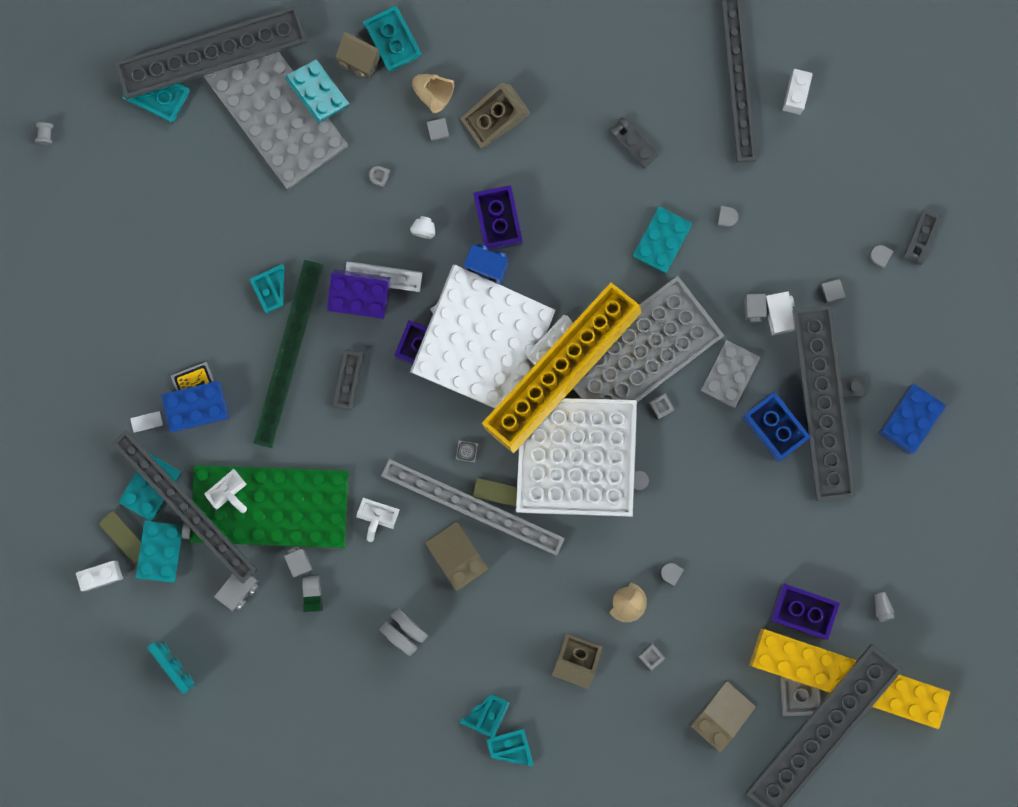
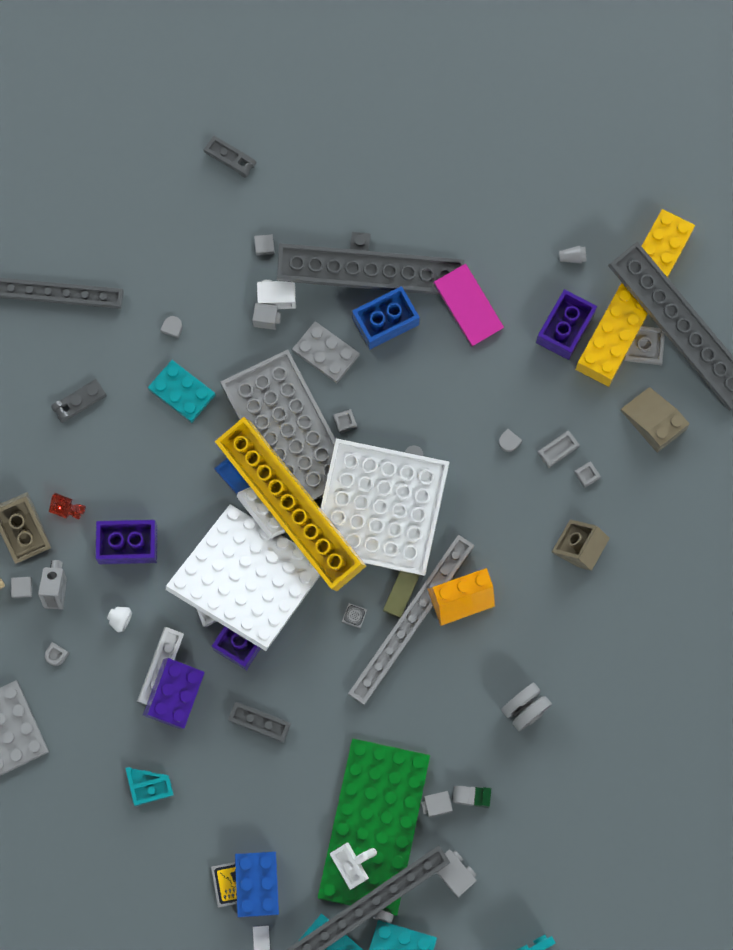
camera: 75 degrees left, 10 degrees down
clear green plate [253,260,324,448] -> none
white plate [357,498,400,542] -> none
dark tan slope [425,522,489,591] -> none
teal wing [459,694,510,739] -> none
blue brick [464,244,509,285] -> none
teal wing [486,728,534,766] -> none
tan helmet [610,583,647,622] -> none
white brick [782,69,813,115] -> none
light grey tile [870,245,893,268] -> none
blue brick [878,384,946,454] -> none
none -> light grey torso [38,560,67,609]
none -> clear red plate [49,493,86,519]
none -> blue tile [214,458,250,495]
none -> light orange slope [428,568,495,626]
none -> dark pink tile [433,263,504,347]
none -> light grey tile [537,430,580,468]

